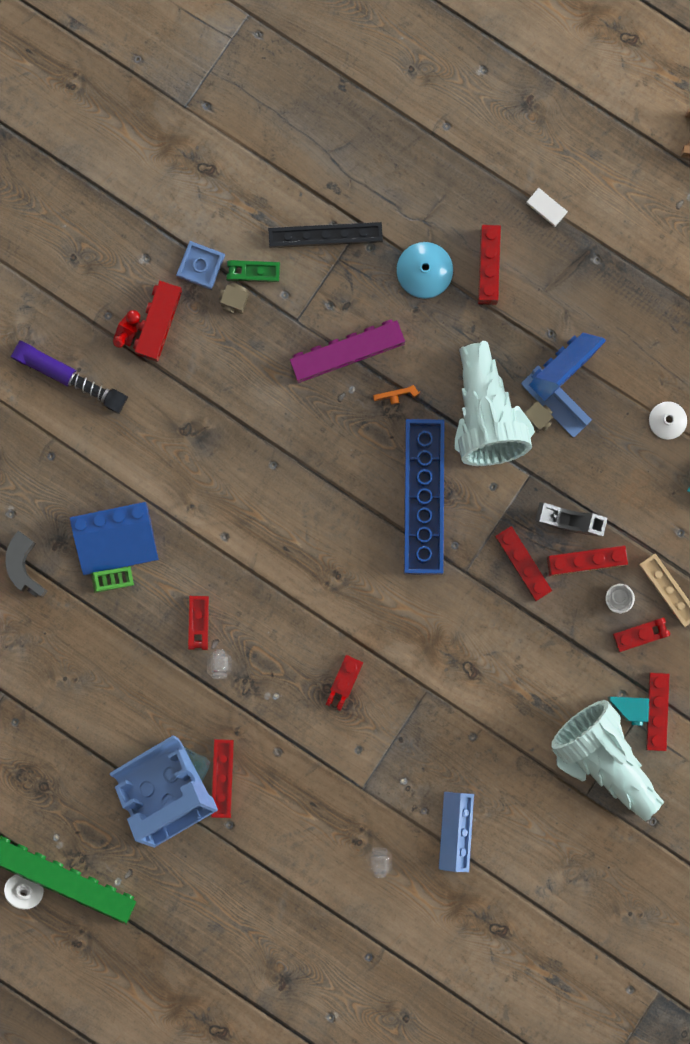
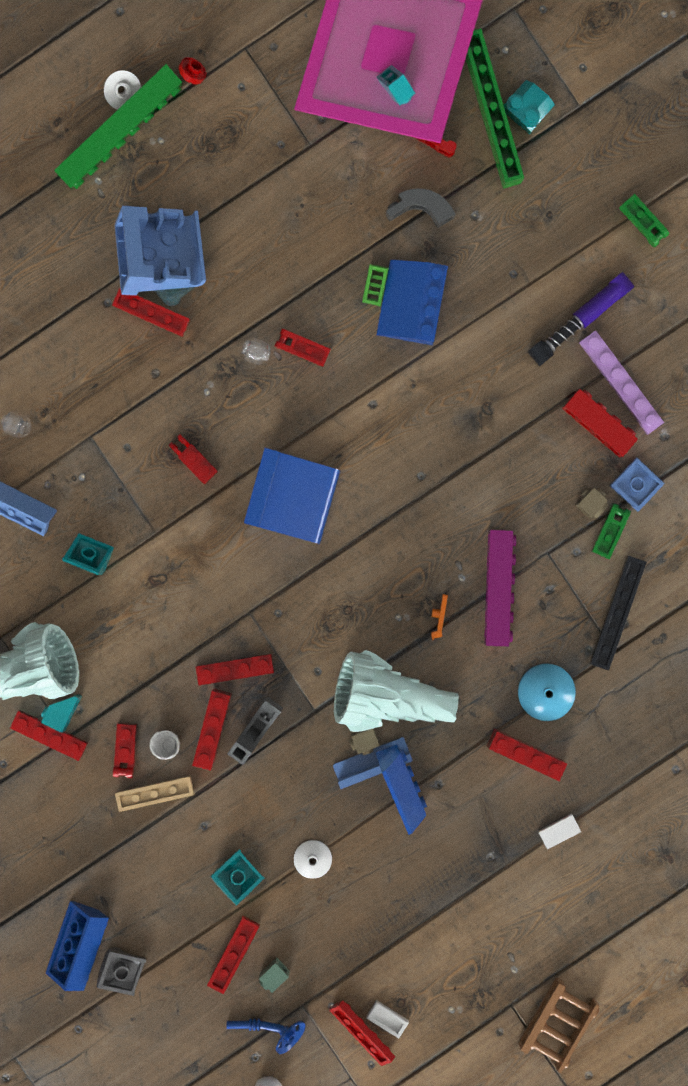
camera: 115 degrees right, 5 degrees up
red piece [113,310,141,348] -> none
blue brick [404,419,444,575] -> none
none -> teal slope [62,533,114,575]
none -> blue panel [244,448,340,544]
none -> lavender plate [579,330,664,434]

